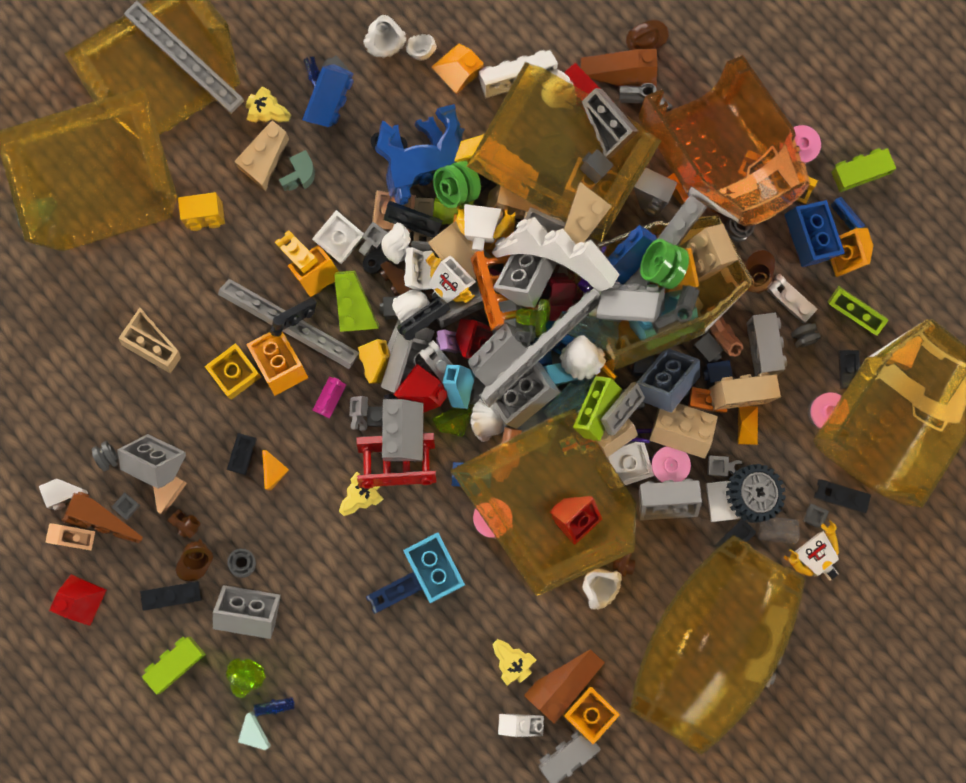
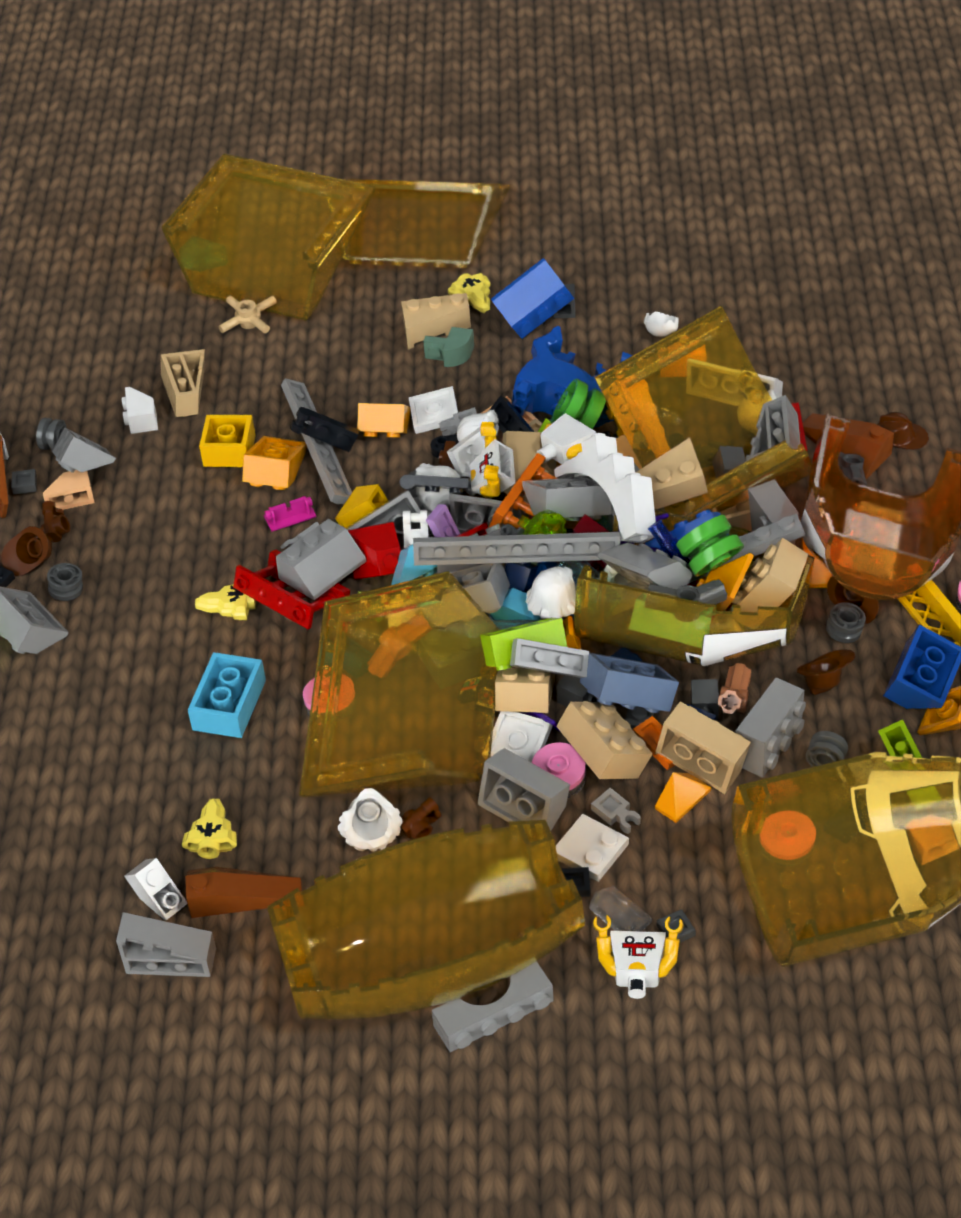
camera: 45 degrees right, 35 degrees down
light grey plate [124,1,244,114] -> none
yellow brick [178,192,225,231] -> none
black plate [227,433,257,475] -> none
light orange slope [262,450,289,491] -> none
yellow plate [274,230,318,273] -> none
lime wedge [334,270,379,332] -> none
white hair [364,15,406,58] -> none
dark blue plate [366,572,422,614] -> none
red slope [550,496,602,545] -> none
light orange slope [564,687,620,744] -> none
wheel [726,464,786,523] -> none
white plate [767,274,818,324] -> none
black plate [814,479,871,513] -> none
none -> white slope [122,387,158,434]
none -> tan bar [218,296,277,333]
none -> clear blue pin [648,519,690,565]

